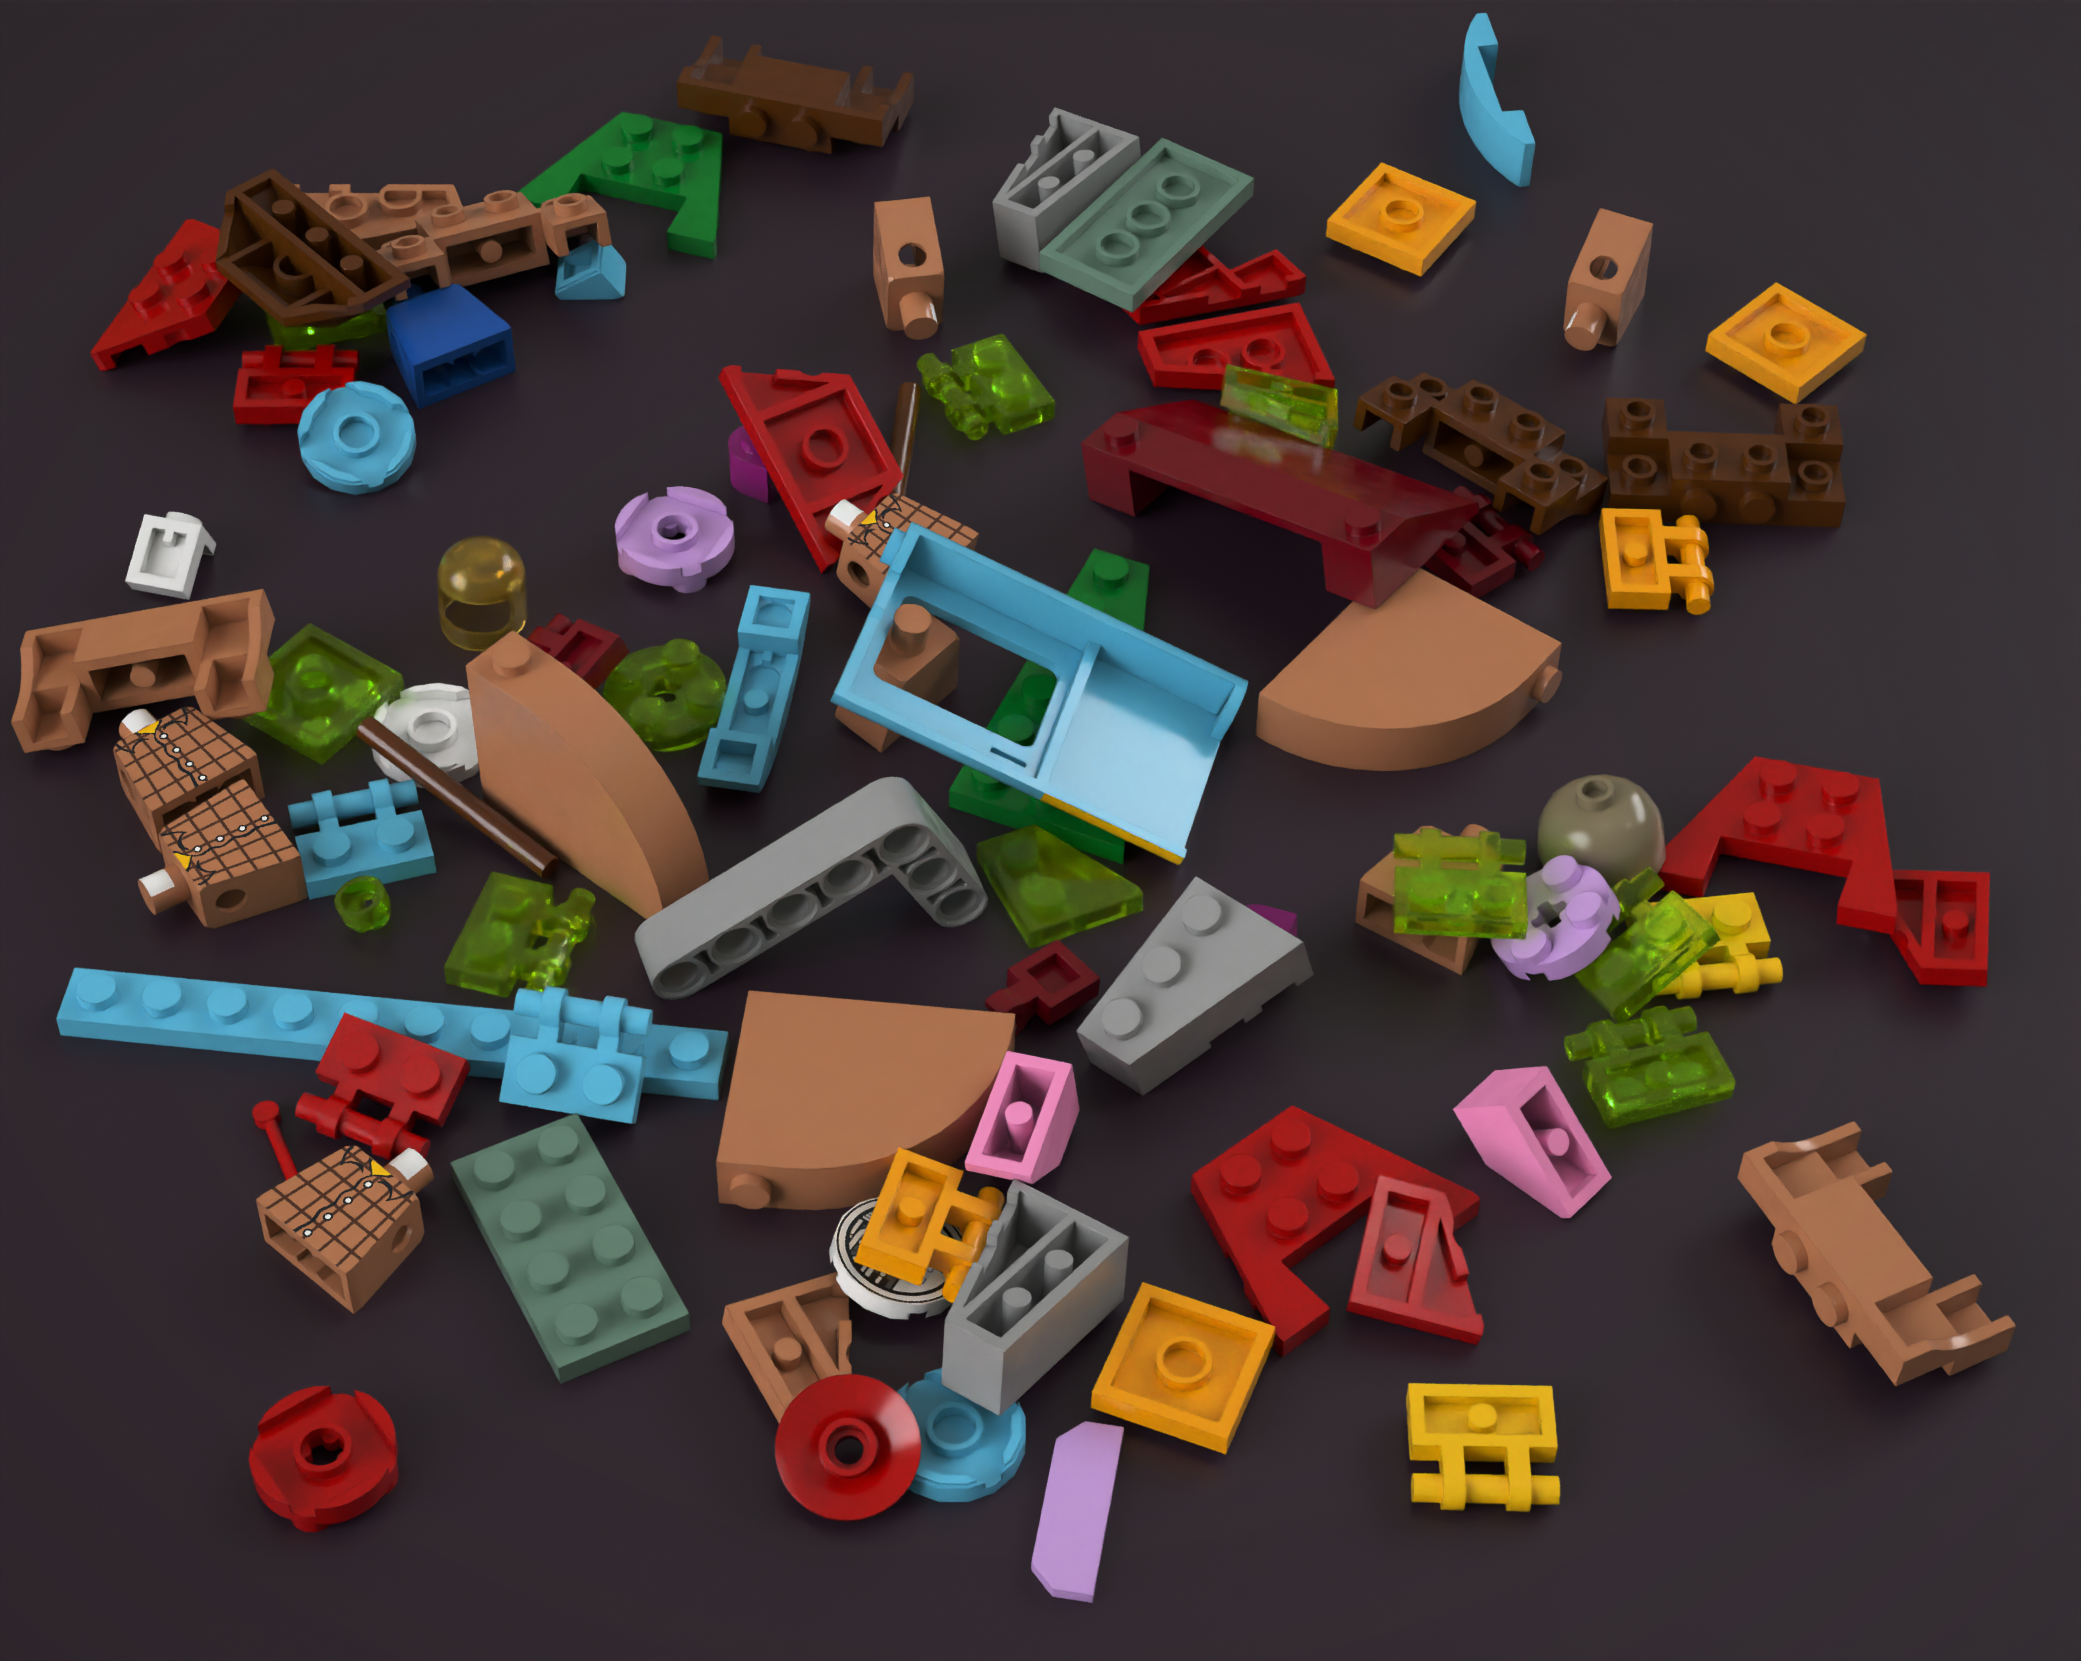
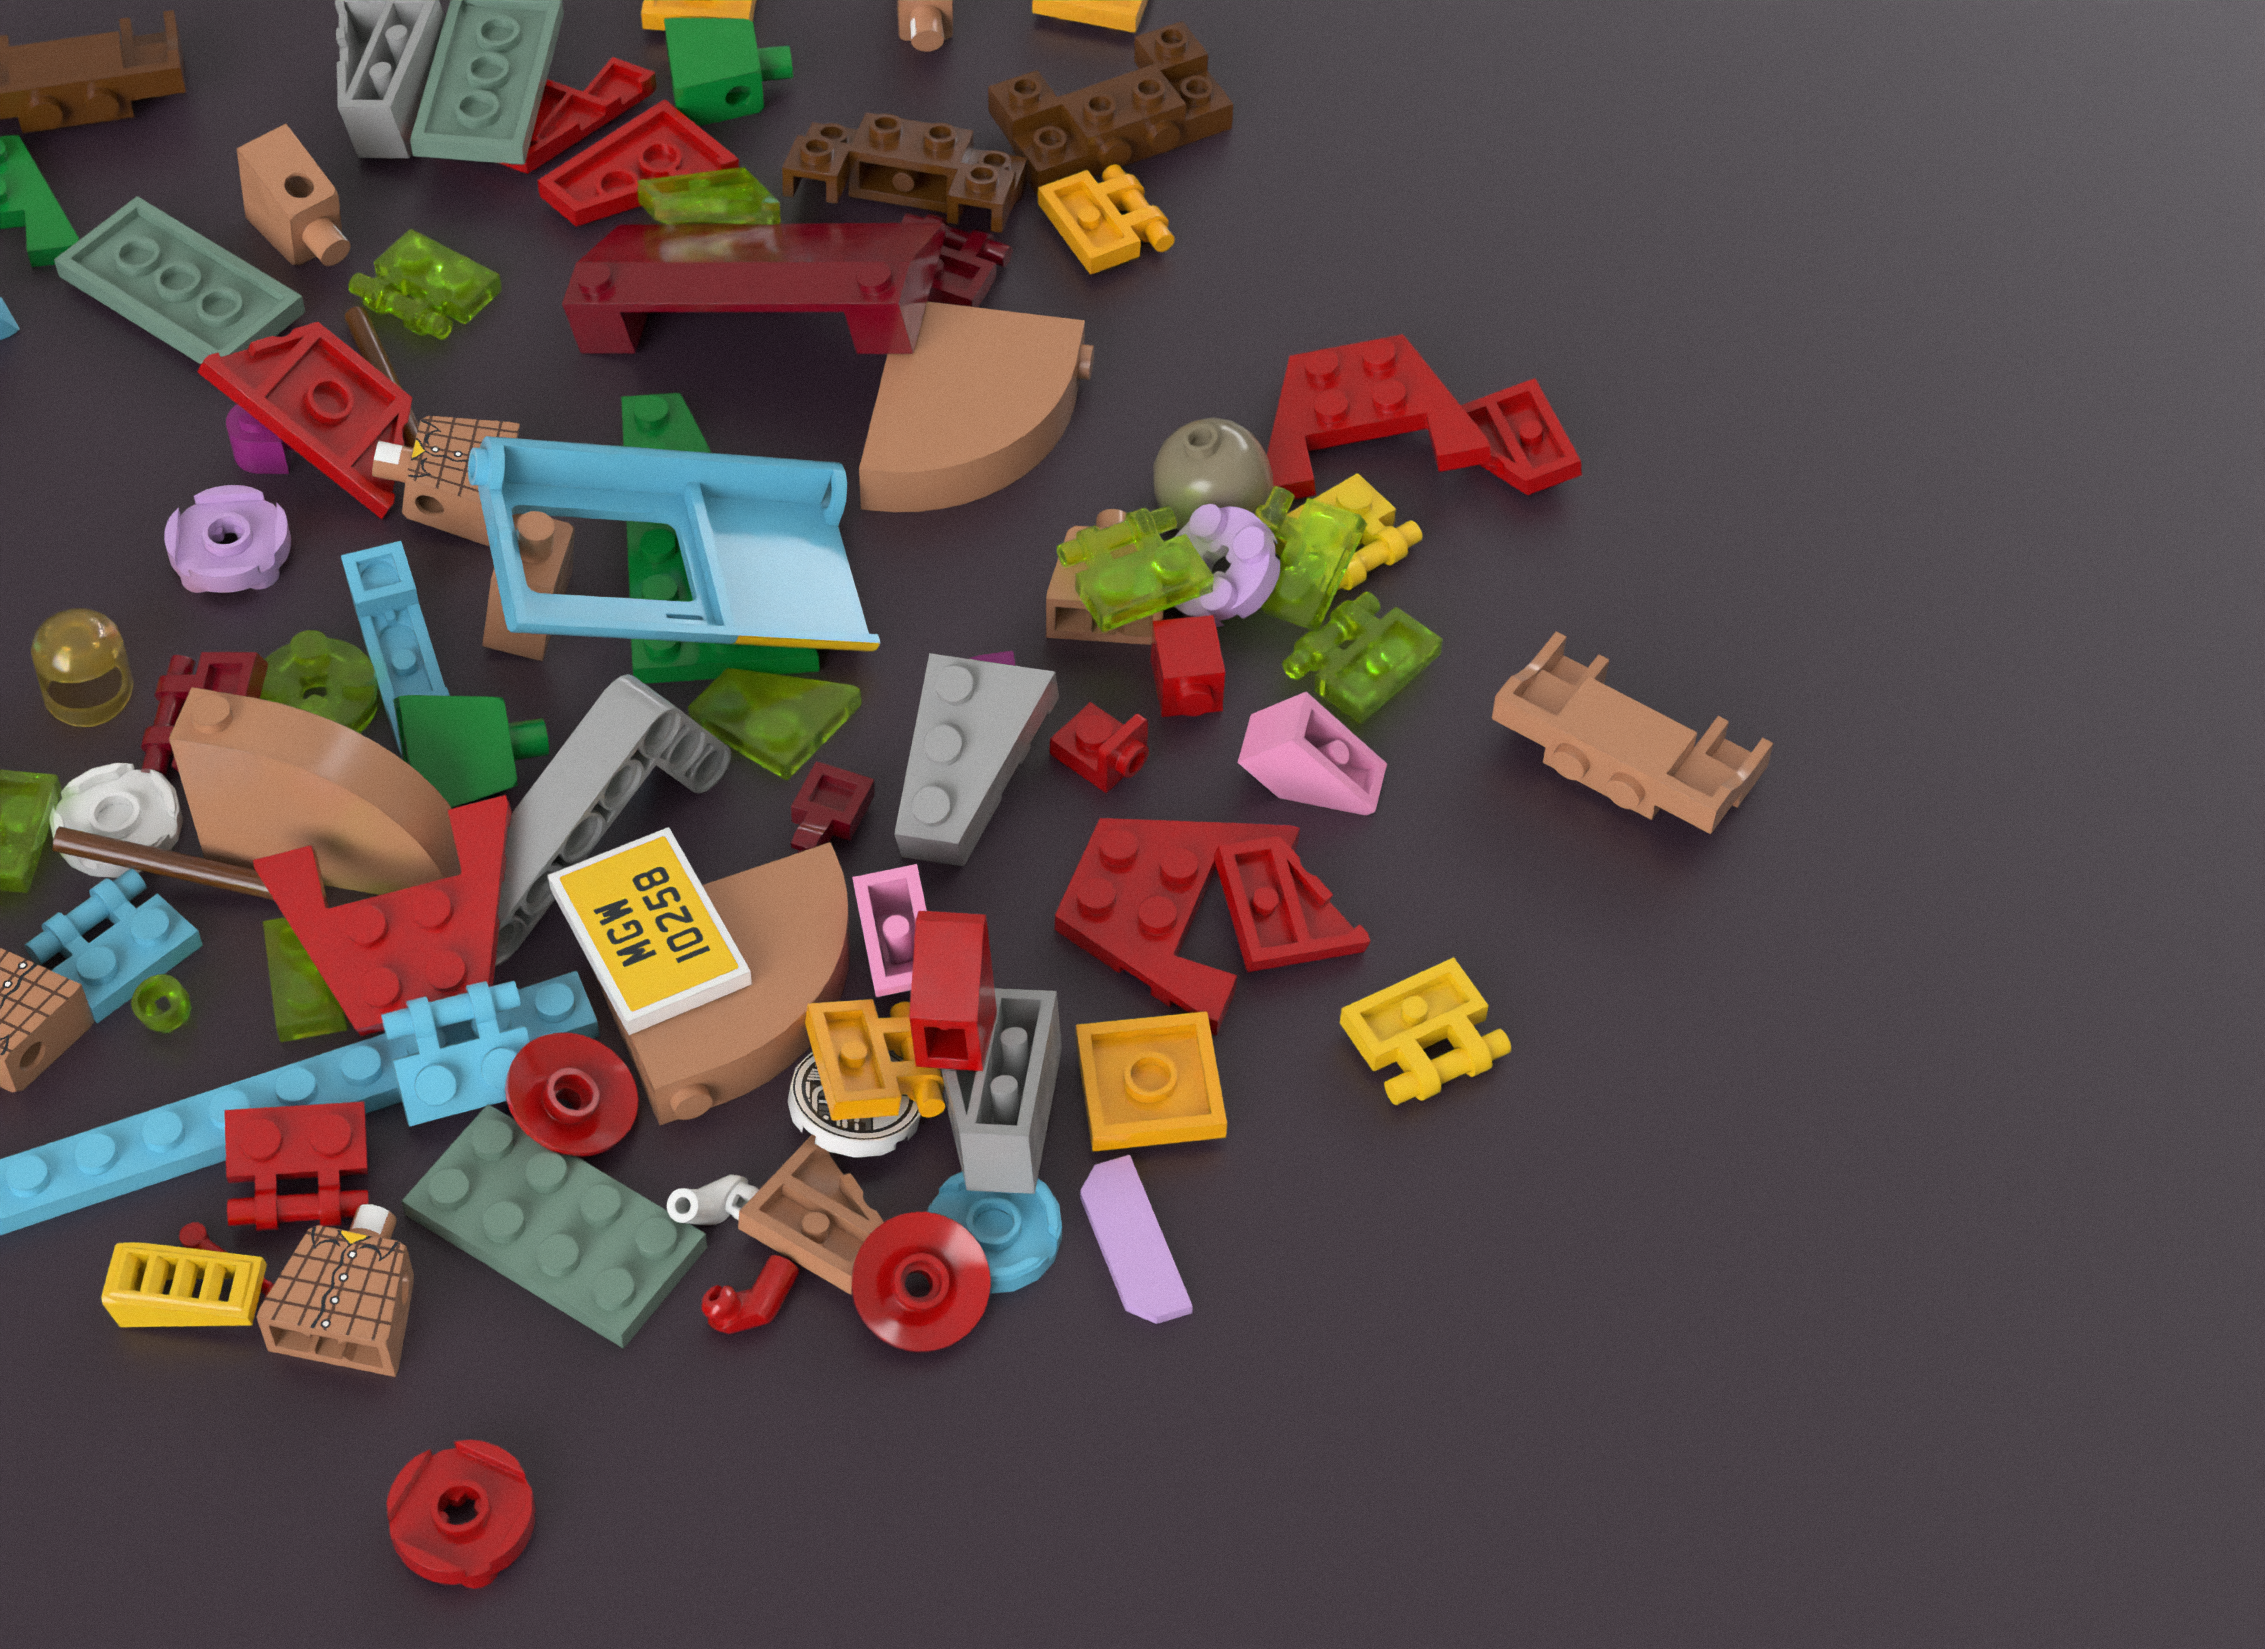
camera: 30 degrees left, 5 degrees up
none -> sand green plate [54,196,305,364]
none -> yellow slope [102,1243,267,1327]
none -> red wing [253,795,512,1036]
none -> green torso [393,695,549,808]
none -> red dish [505,1032,638,1156]
none -> tile [548,827,752,1035]
none -> green torso [664,18,793,126]
none -> white arm [667,1175,759,1226]
none -> red arm [701,1255,799,1334]
none -> red slope [909,911,997,1071]
none -> red bracket [1049,702,1149,793]
none -> red brick [1151,615,1225,717]

